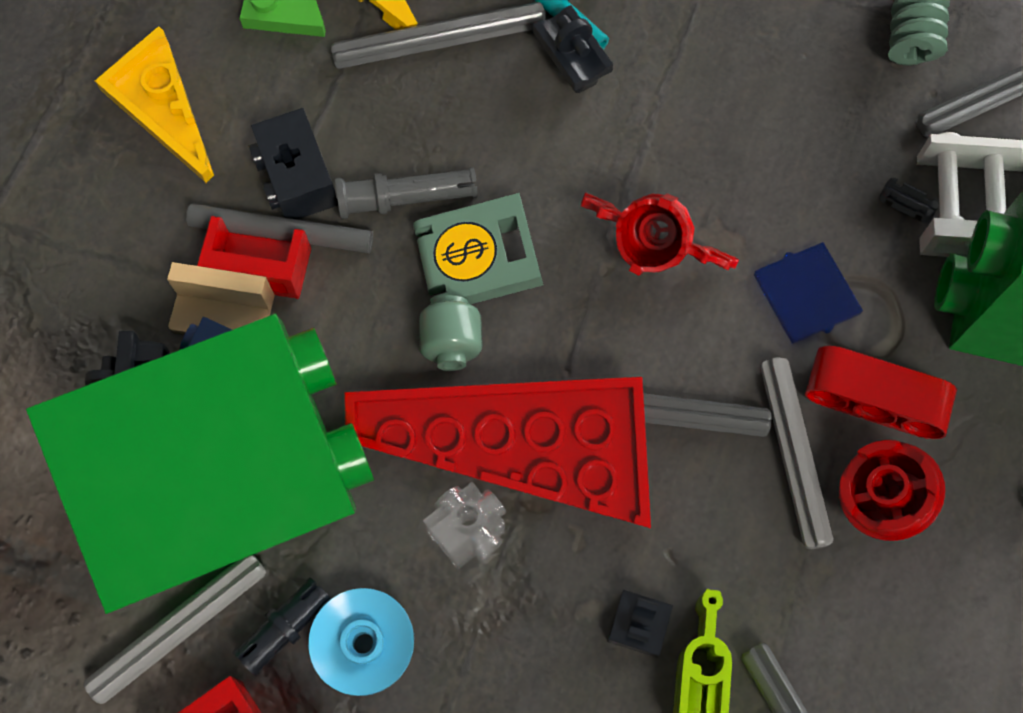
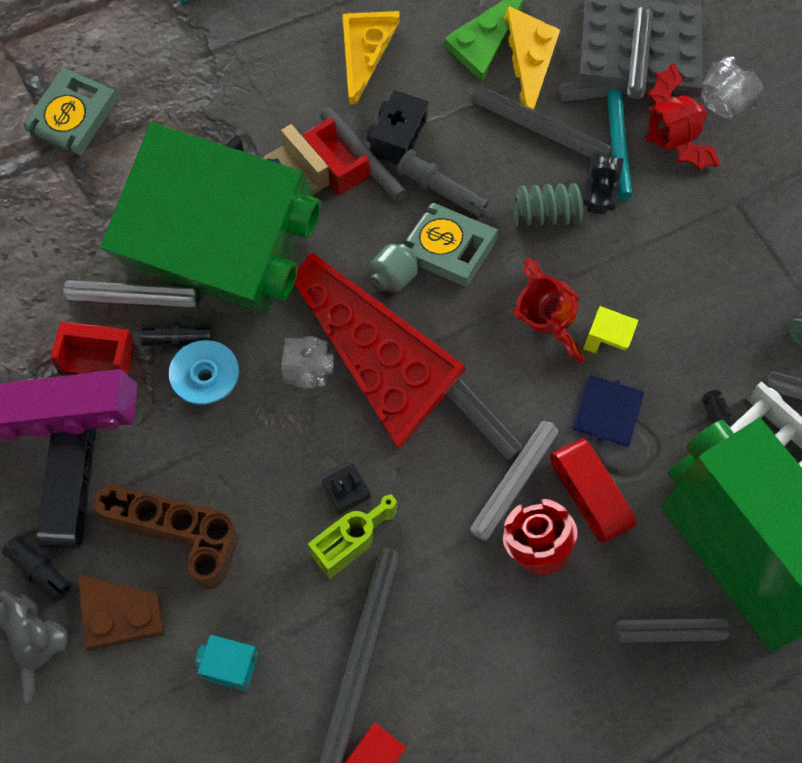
camera: 40 degrees right, 5 degrees down
none -> sand green piece [514,183,583,227]
none -> neon yellow panel [583,306,639,354]

